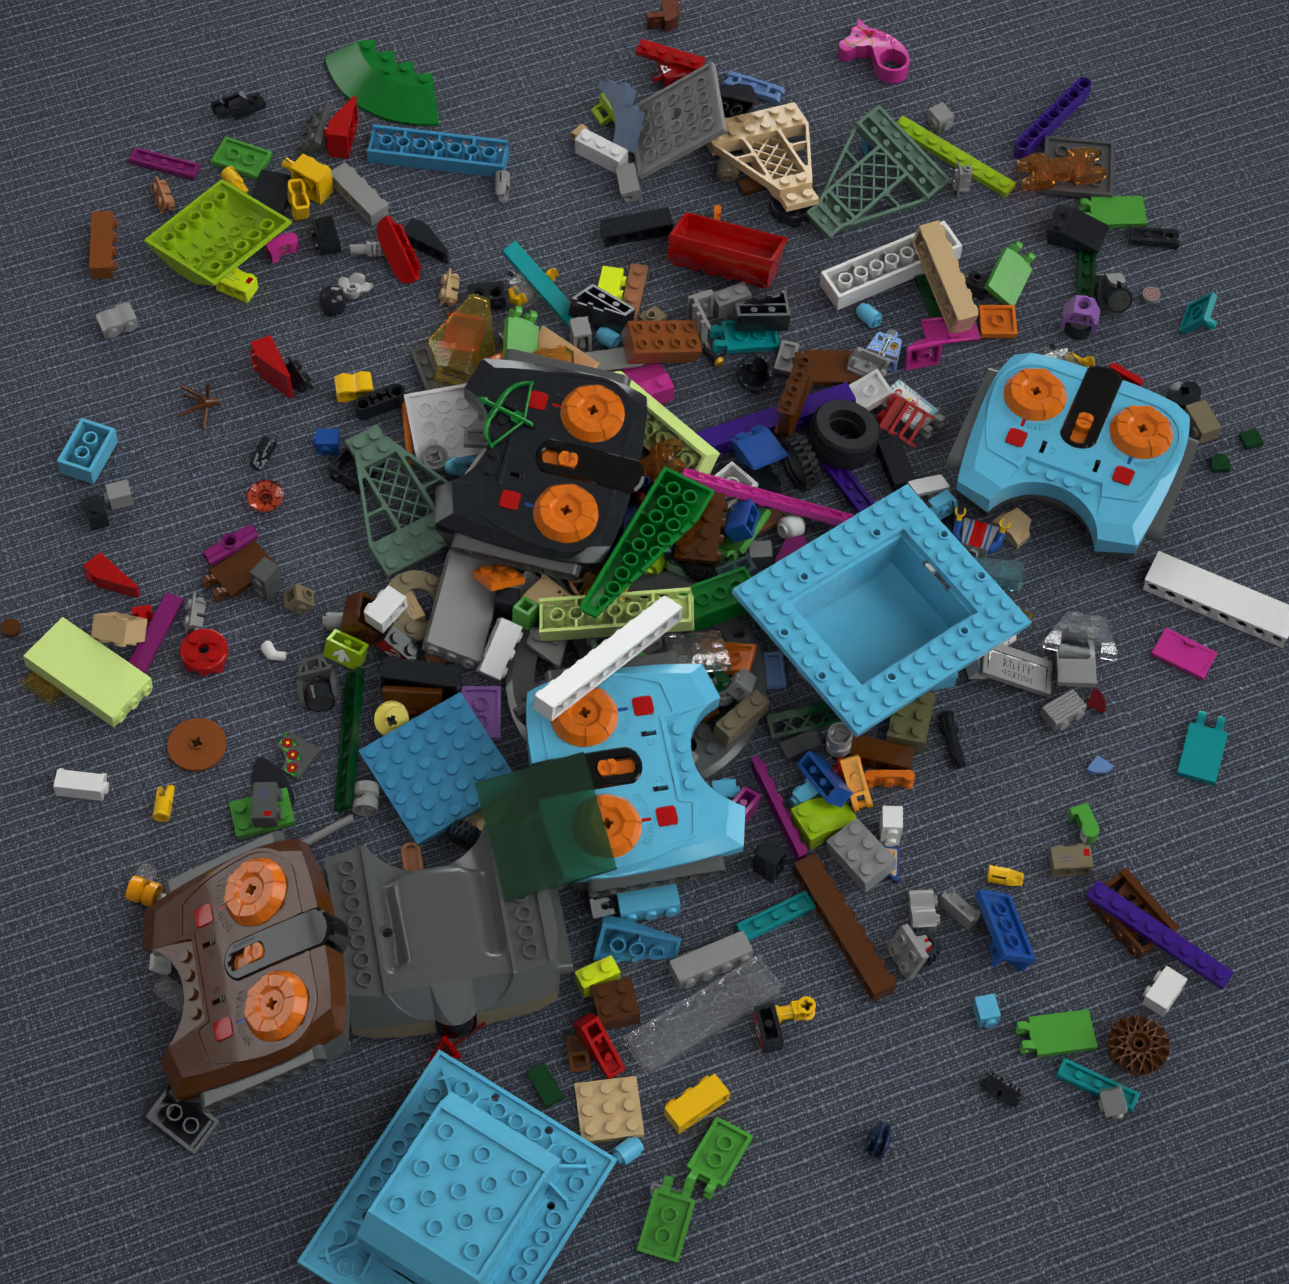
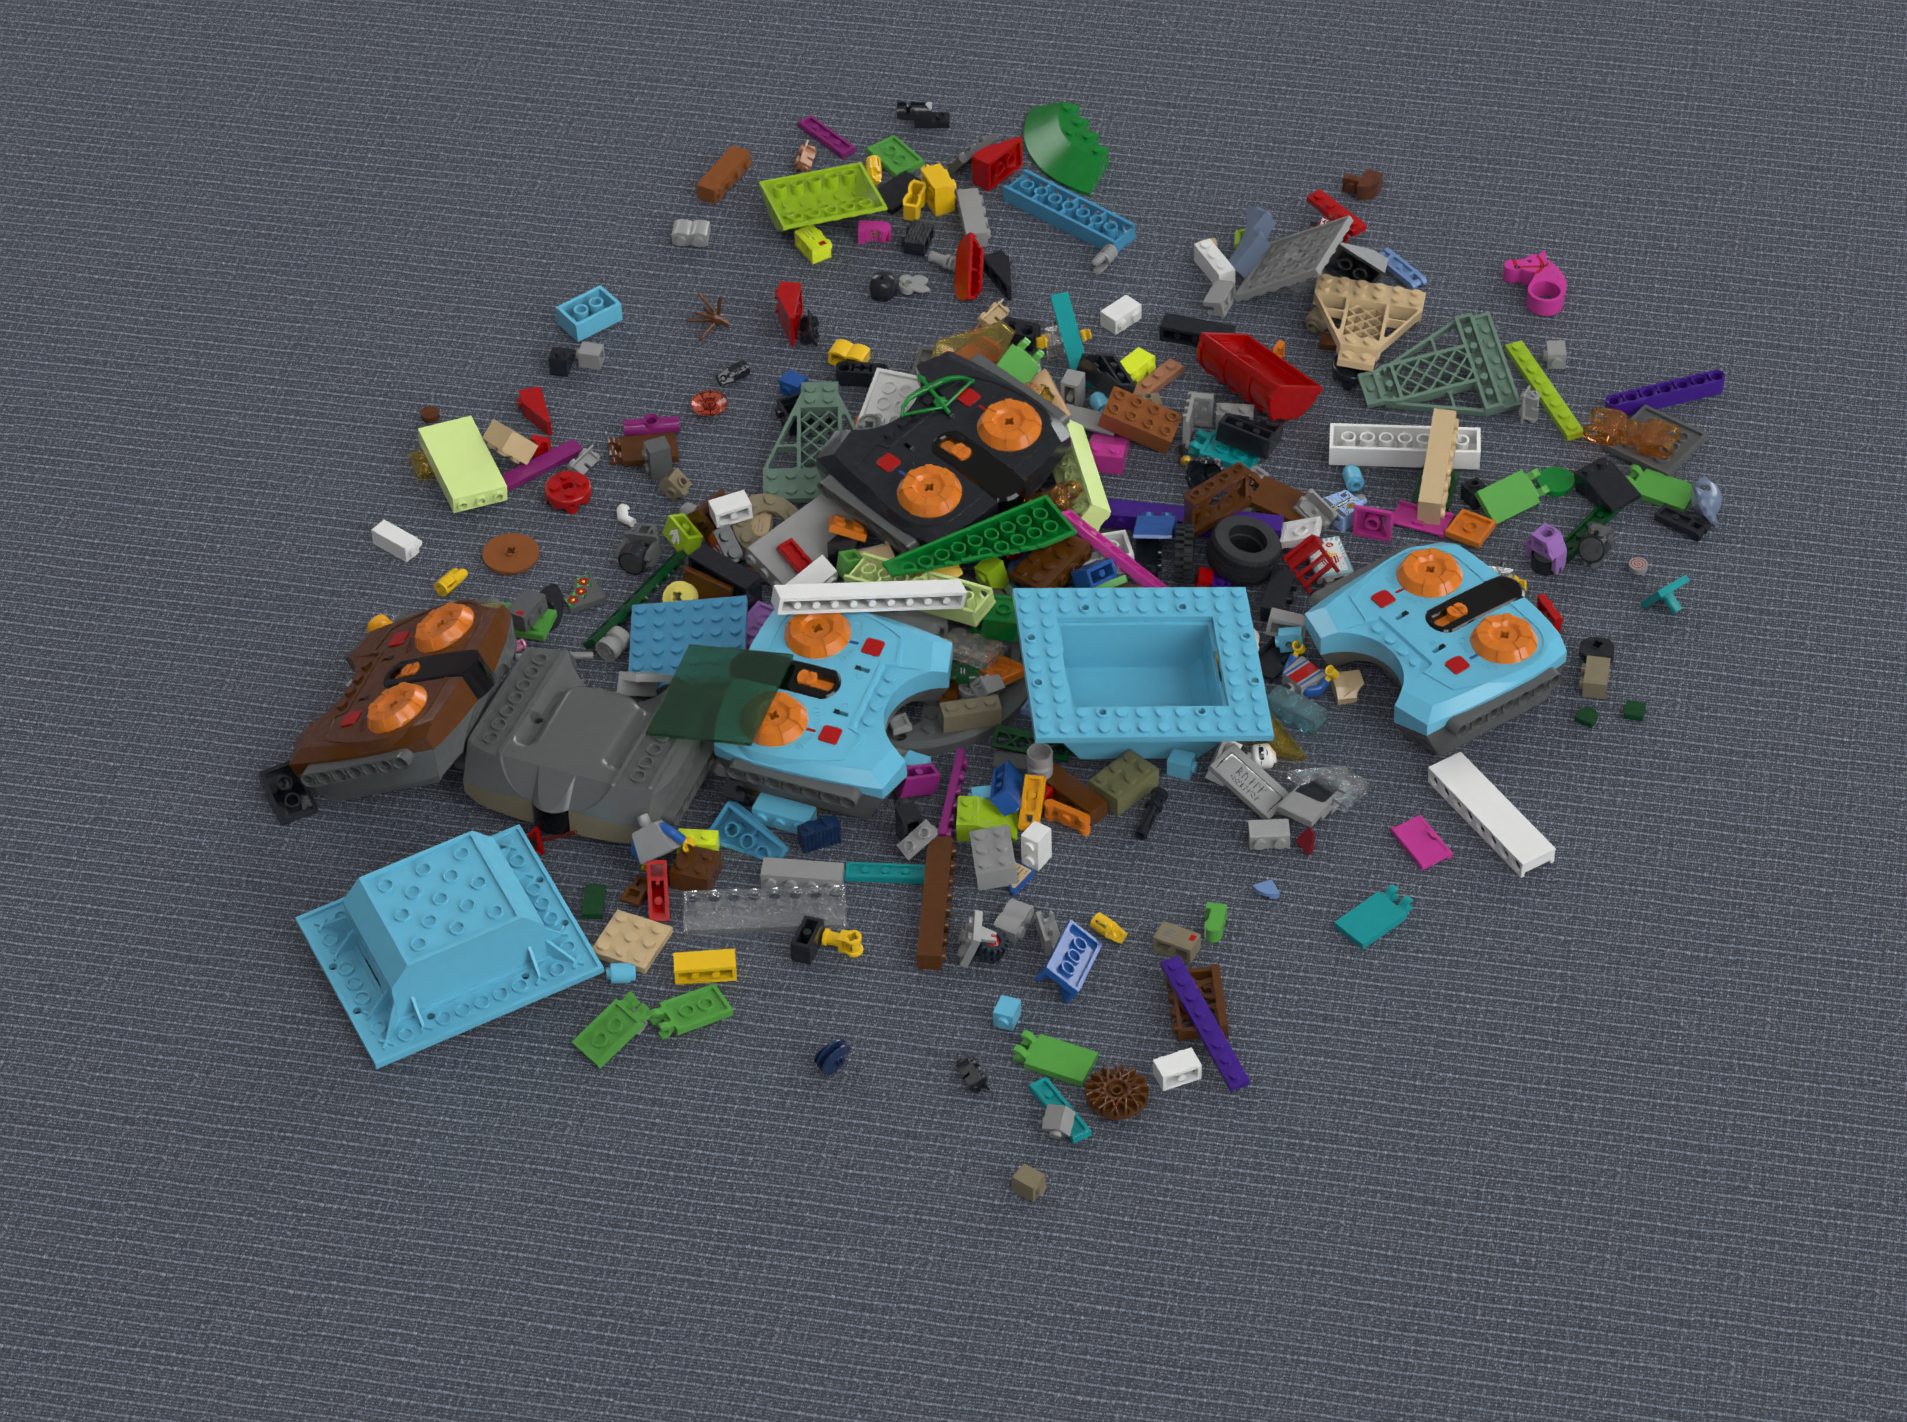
camera: 35 degrees right, 15 degrees down
none -> light grey panel [617,671,673,696]
none -> light grey torso [631,813,695,871]
none -> red plate [776,537,813,575]
none -> dark blue brick [797,815,842,853]
none -> light grey hinge [896,819,938,860]
none -> dark tan brick [1012,1164,1046,1202]
none -> white brick [1100,295,1142,335]
none -> red slope [1194,567,1214,587]
none -> green tile [1537,467,1575,497]
none -> sand blue piece [1691,476,1722,525]

